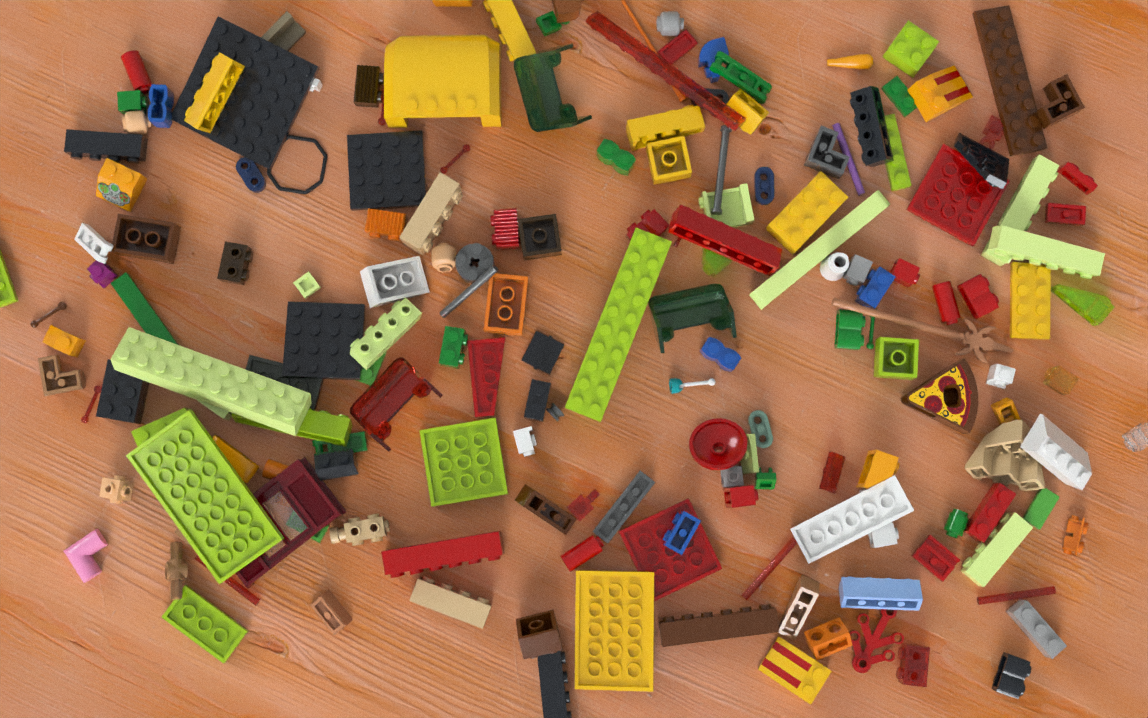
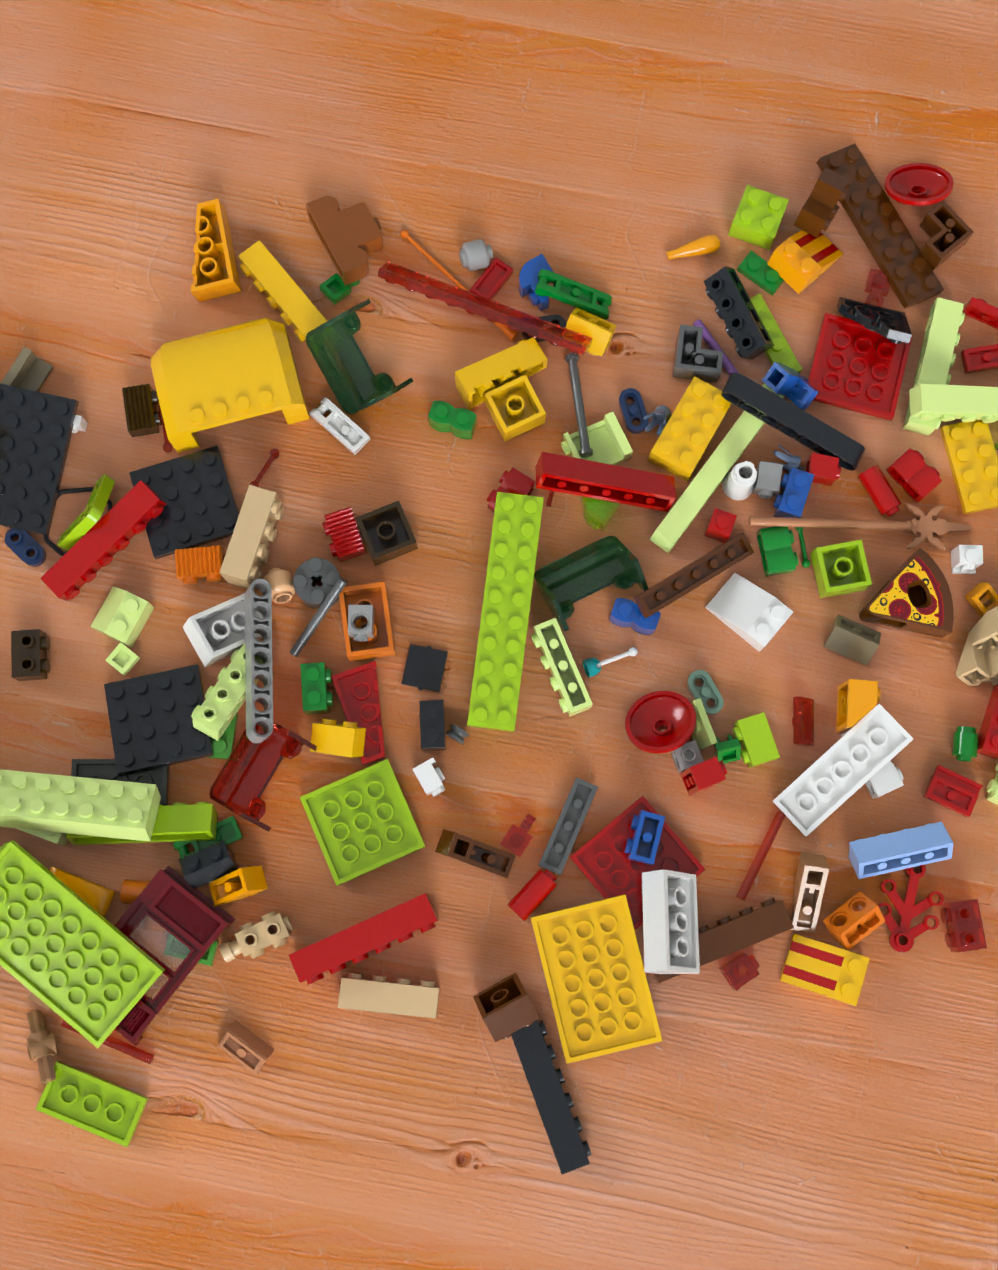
camera: 15 degrees left, 5 degrees down
none -> red brick [40,480,166,601]
none -> lime beam [57,474,115,551]
none -> yellowish green slope [90,586,155,648]
none -> light orange slope [209,865,268,906]
none -> light grey beam [245,579,273,743]
none -> white plate [309,397,371,455]
none -> yellow brick [310,718,366,758]
none -> light grey brick [348,605,374,641]
none -> yellowish green brick [531,618,593,717]
none -> reddish brown plate [633,533,754,618]
none -> white slope [642,869,700,974]
none -> sand blue piece [643,405,671,435]
none -> red brick [704,508,737,543]
none -> white slope [705,573,793,652]
none -> clear red brick [719,953,760,991]
none -> black beam [721,372,865,471]
none -> lime brick [732,712,780,768]
none -> blue brick [762,362,818,410]
none -> sand blue piece [770,444,804,472]
none -> reddish brown brick [794,167,849,237]
none -> dark tan panel [824,614,881,665]
none -> red dish [885,163,954,207]

